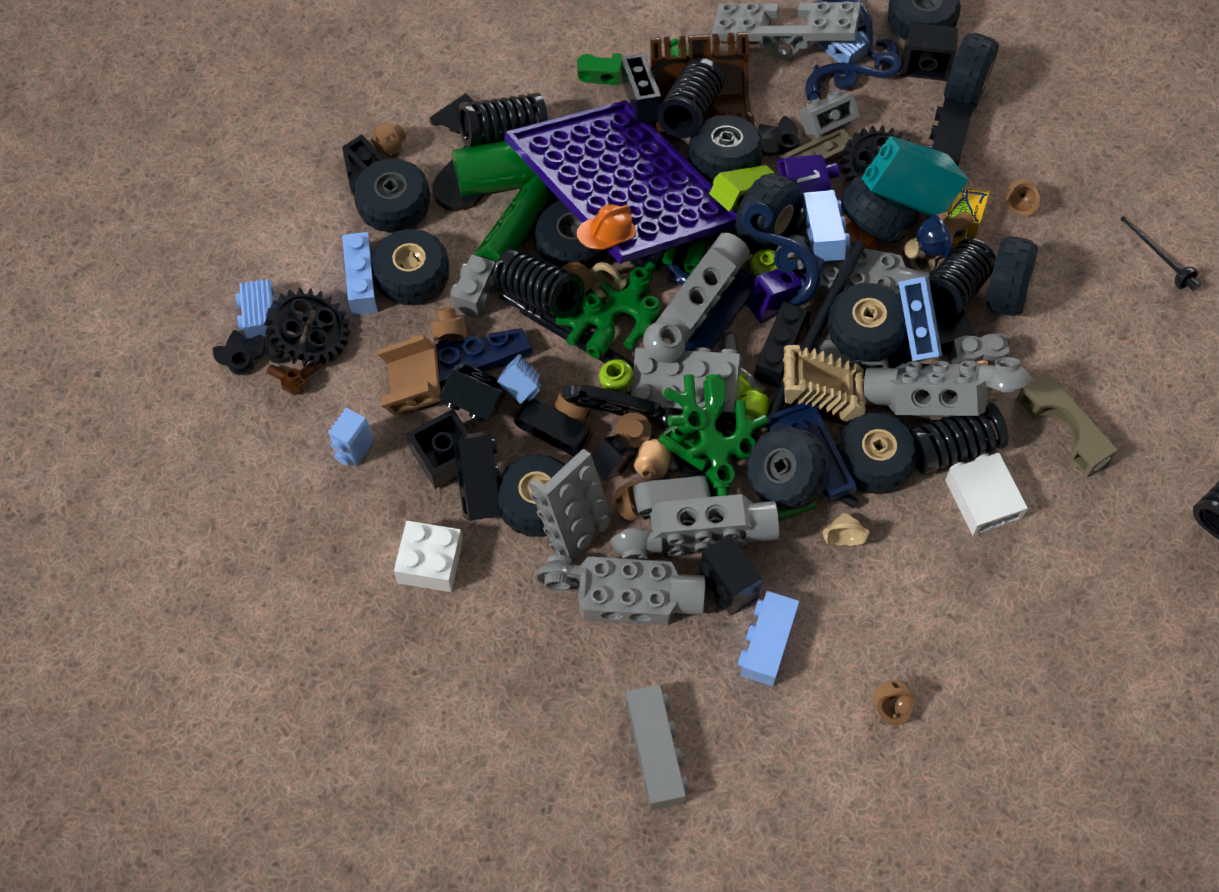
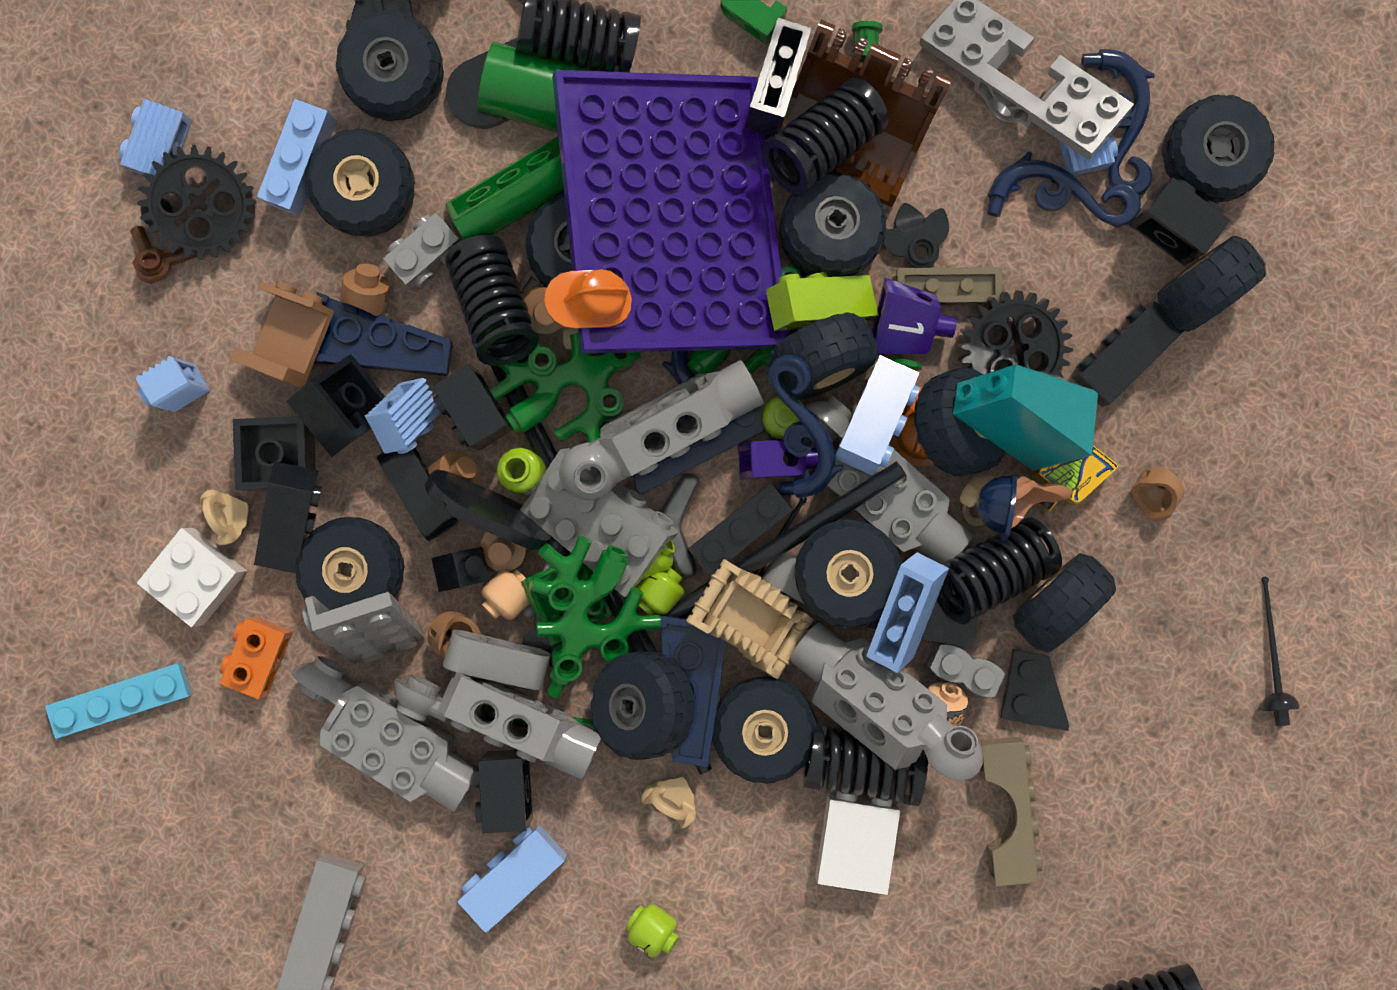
camera: 30 degrees right, 25 degrees up
black plate [213,330,265,375] -> none
light grey brick [798,90,860,137] -> none
none -> medium azure plate [45,662,192,739]
none -> tan piece [200,489,249,545]
none -> orange brick [219,616,293,699]
none -> black brick [432,364,514,451]
none -> lime head [625,904,680,958]
none -> black wing [1000,649,1069,731]

